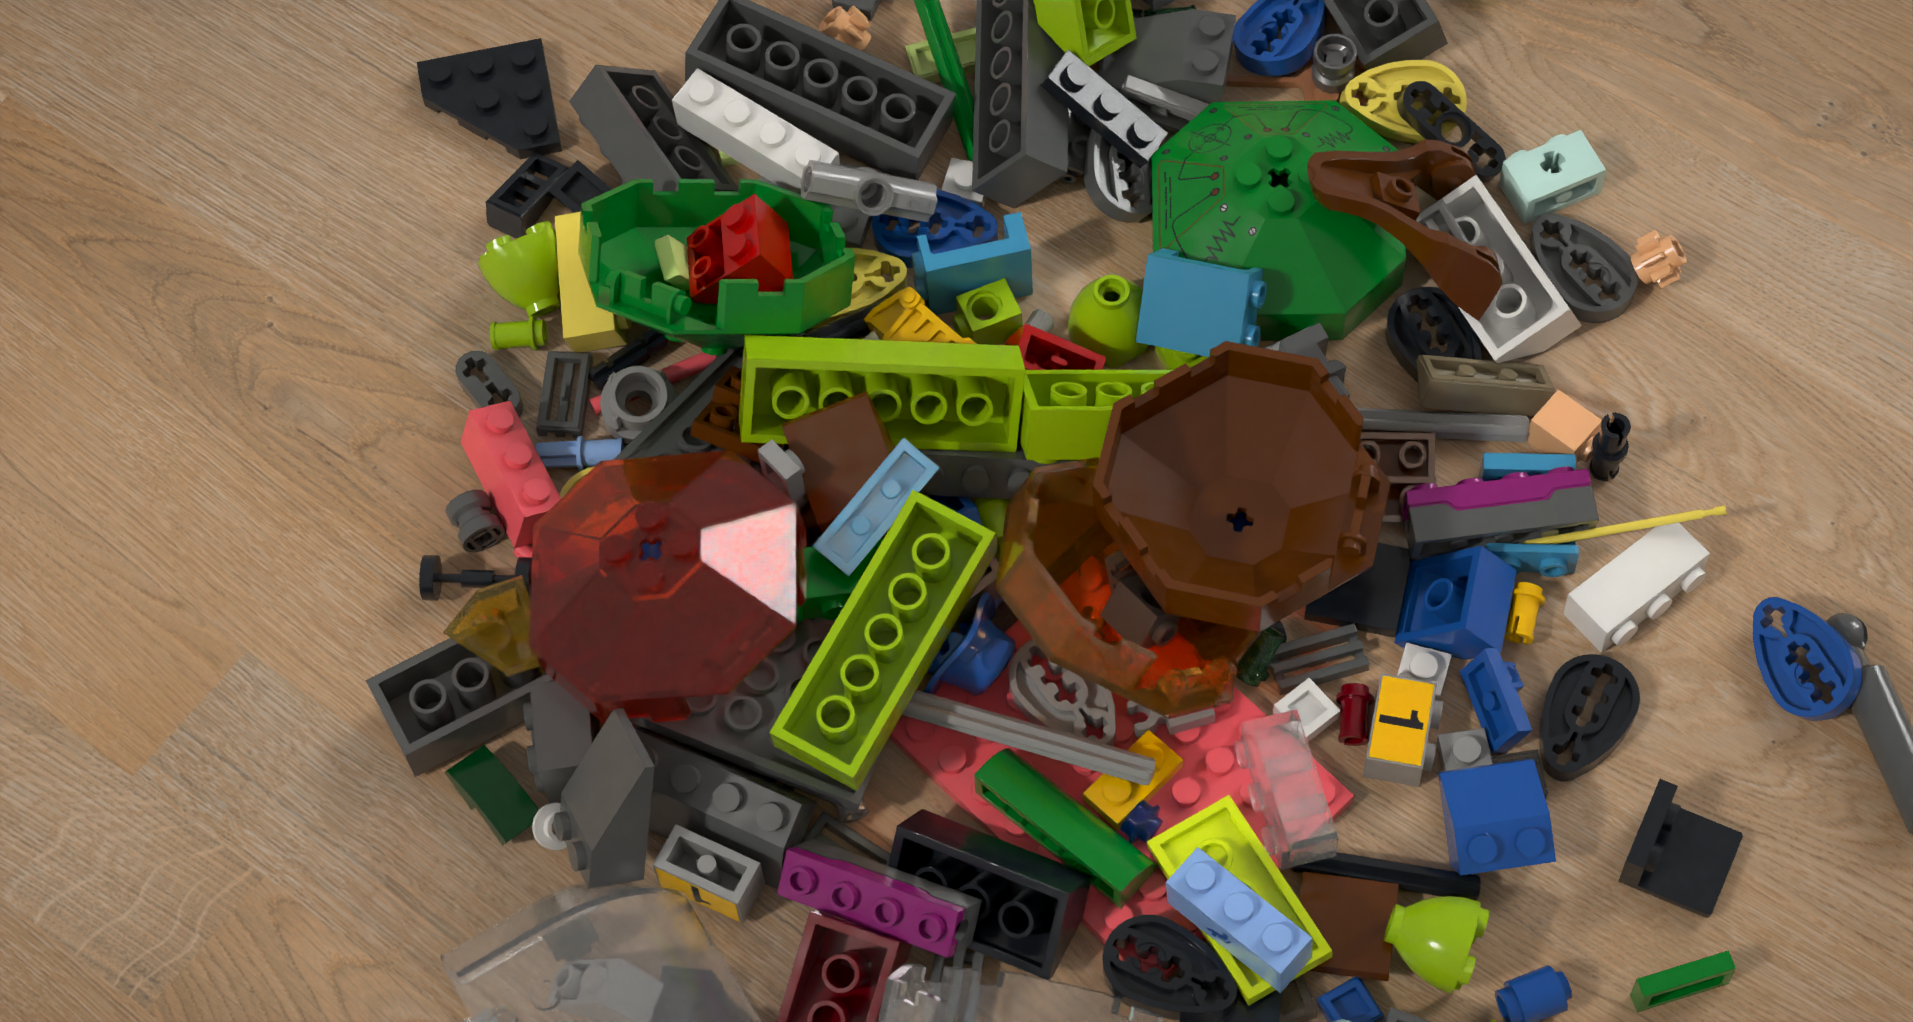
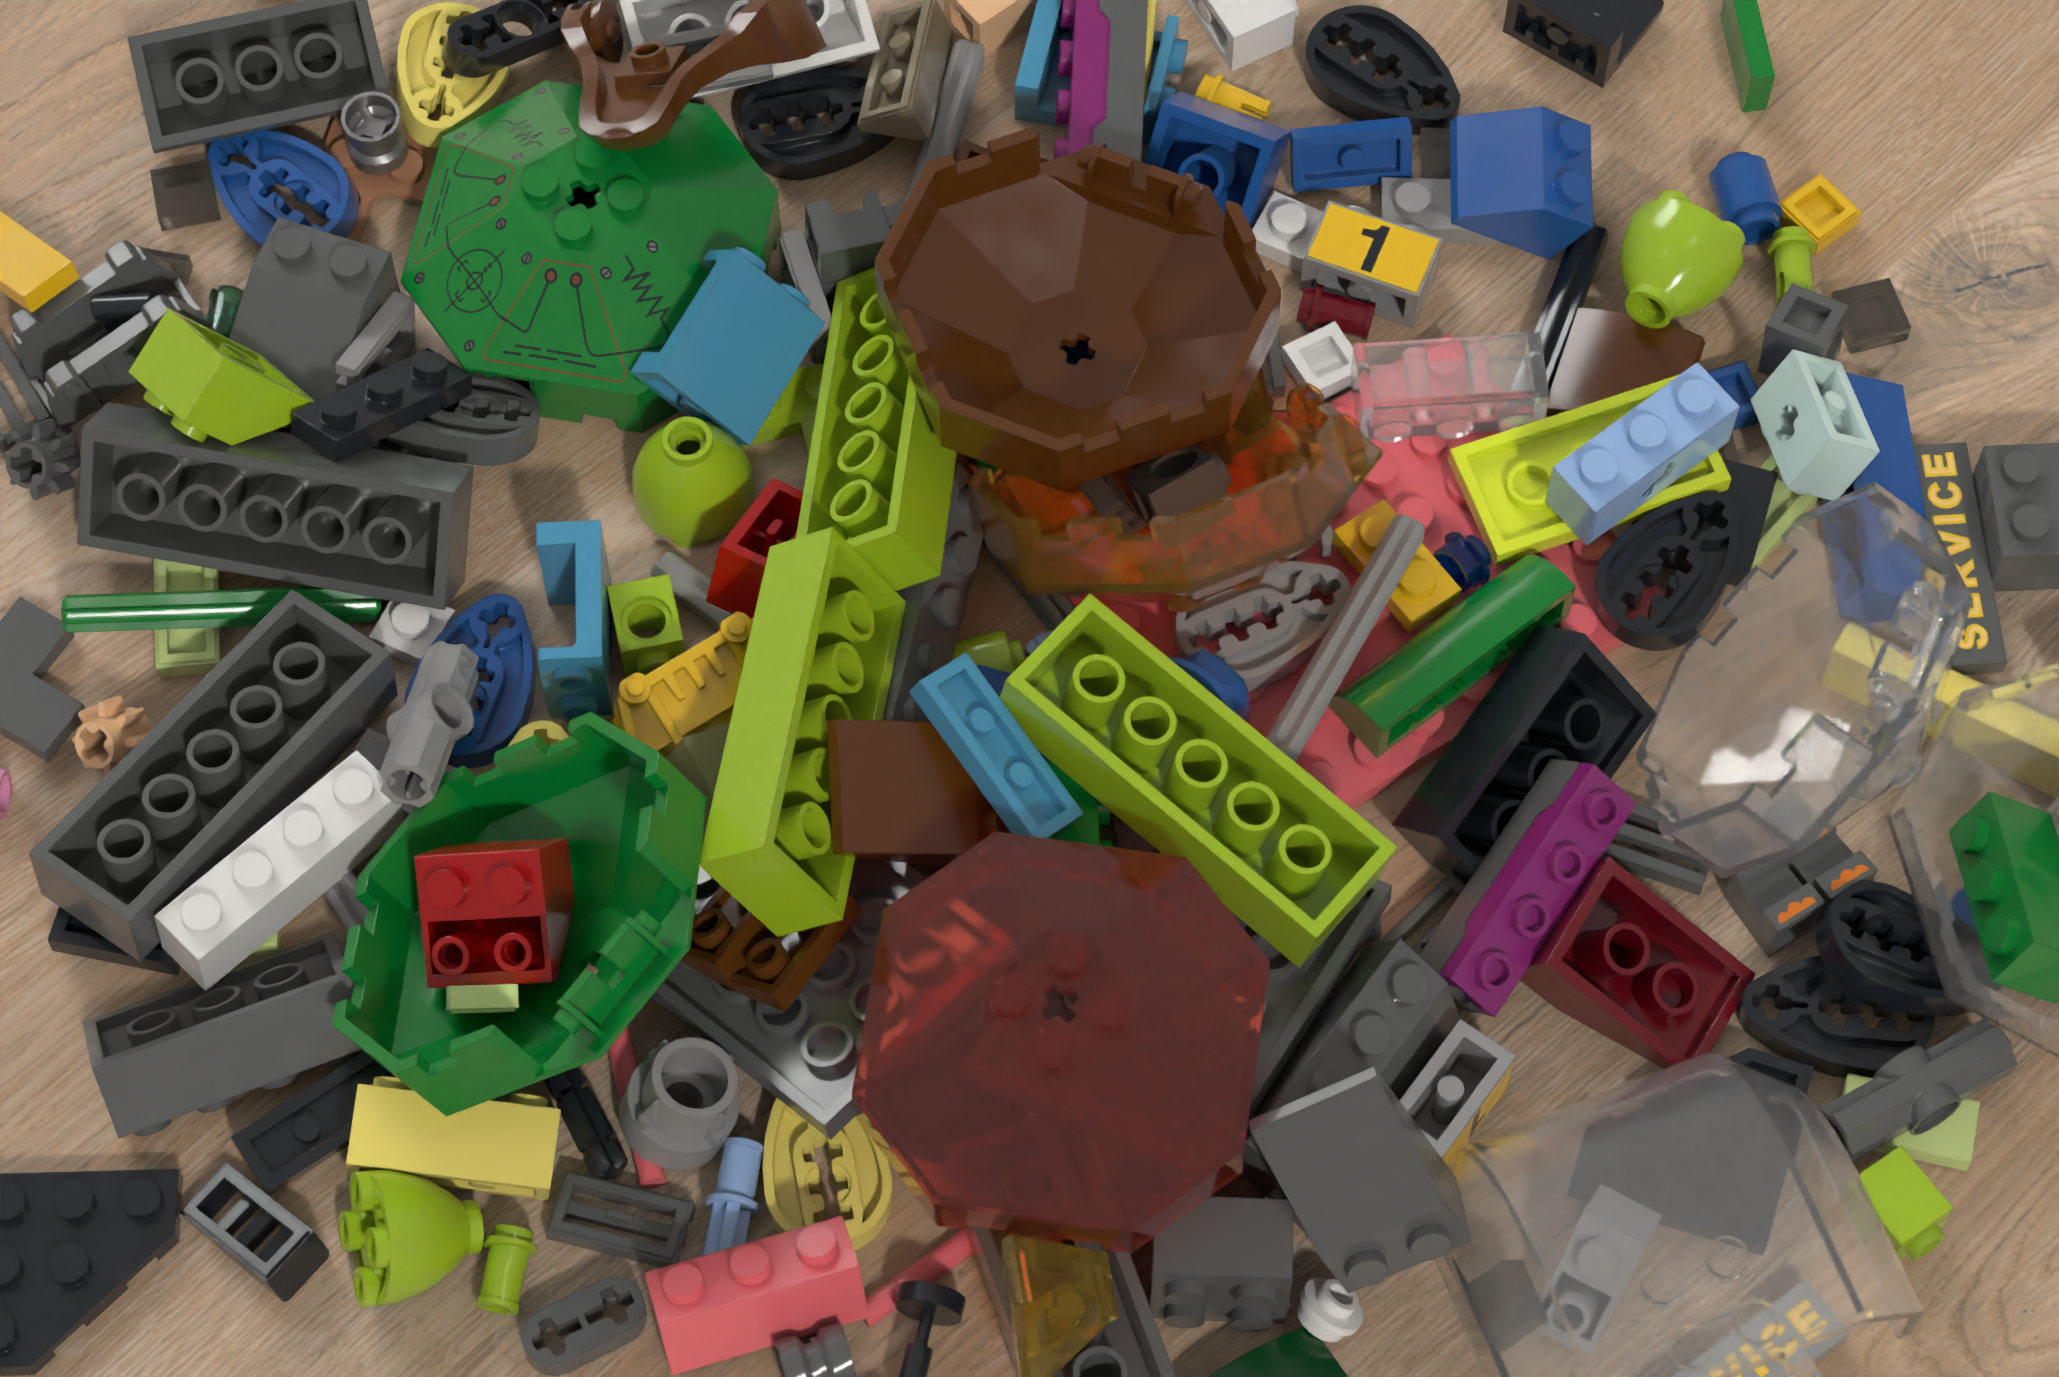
camera: 85 degrees left, 0 degrees up
light grey plate [758,440,806,516] -> none

